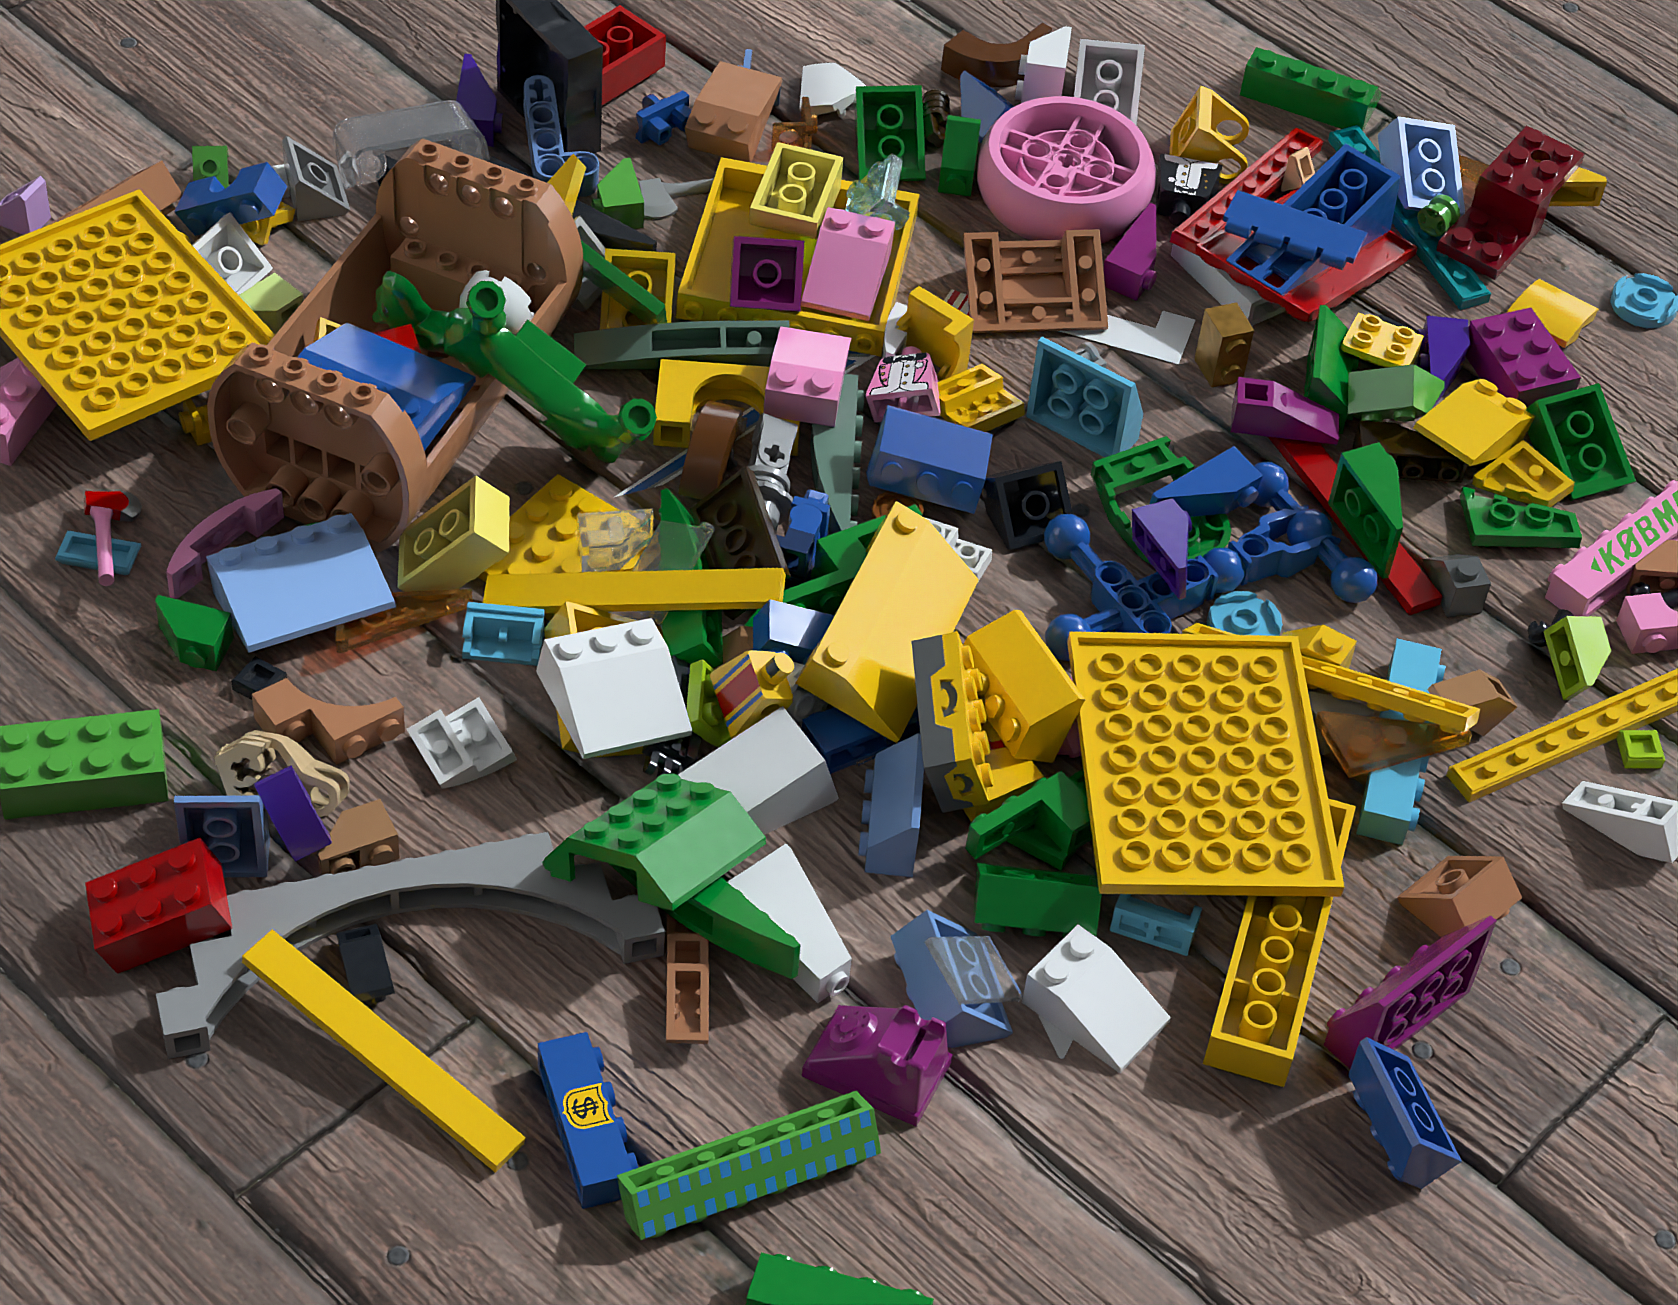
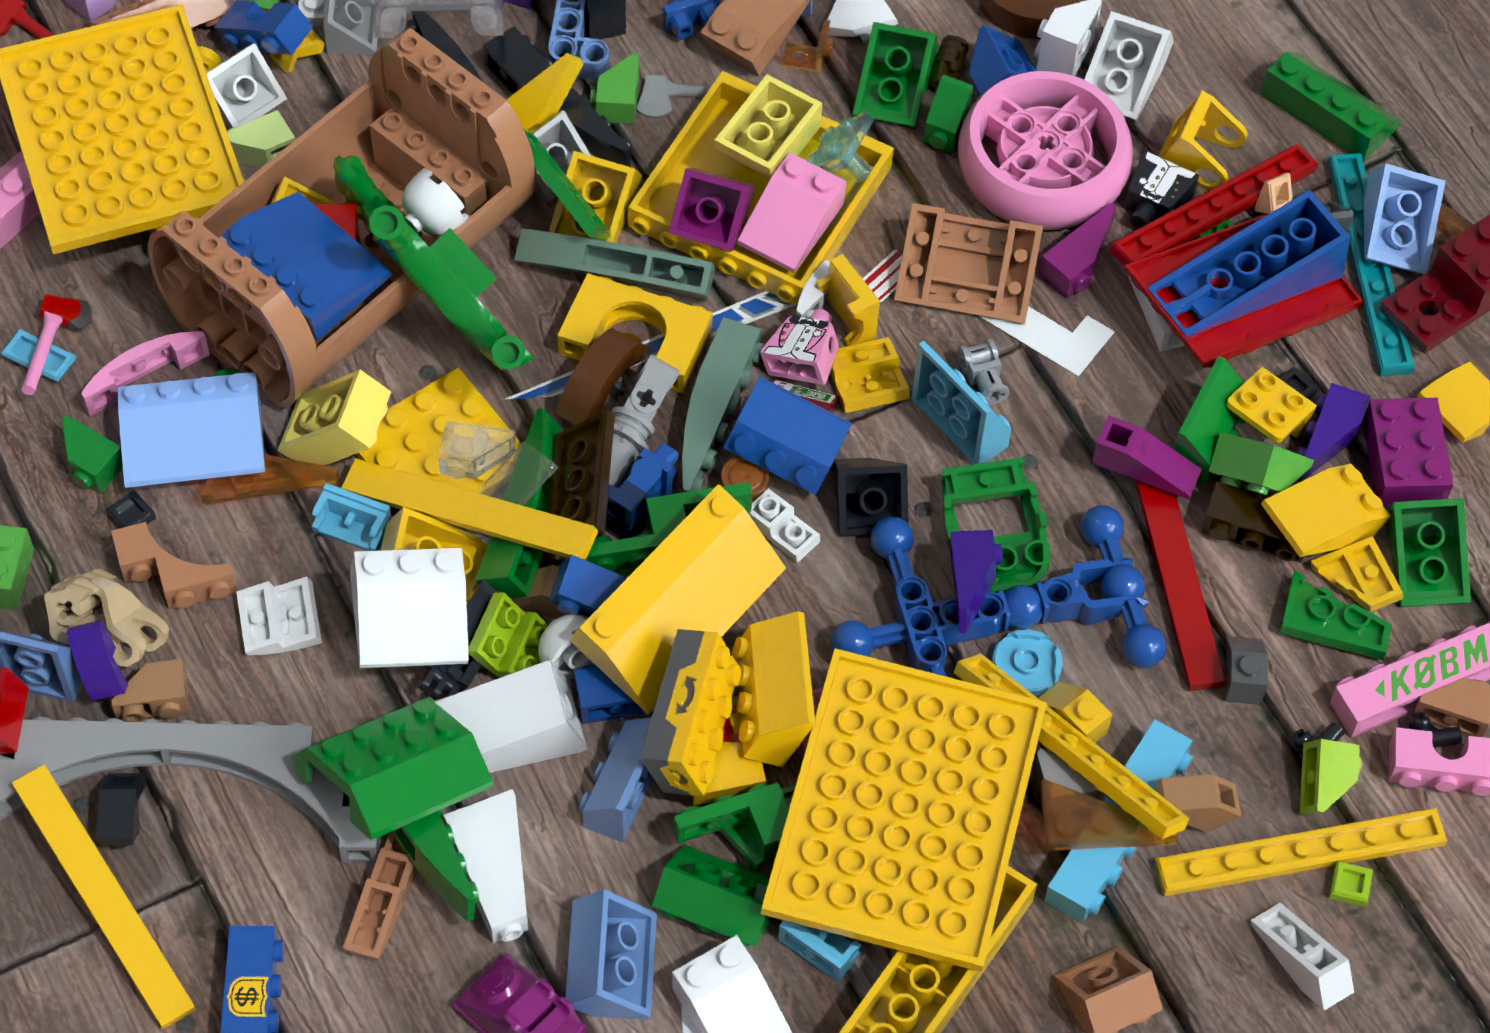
camera: 20 degrees right, 10 degrees up
yellow torso [709,650,794,739] -> none
bright pink slope [763,326,851,427] -> none
clear piece [924,936,1023,1005] -> none
blue slope [1149,446,1263,517] -> none
pearl gold brick [1194,302,1254,388] -> none
blue windscreen [1223,190,1368,270] -> none
green slope [1328,442,1403,579] -> none
bright green wheel [1417,194,1460,237] -> none

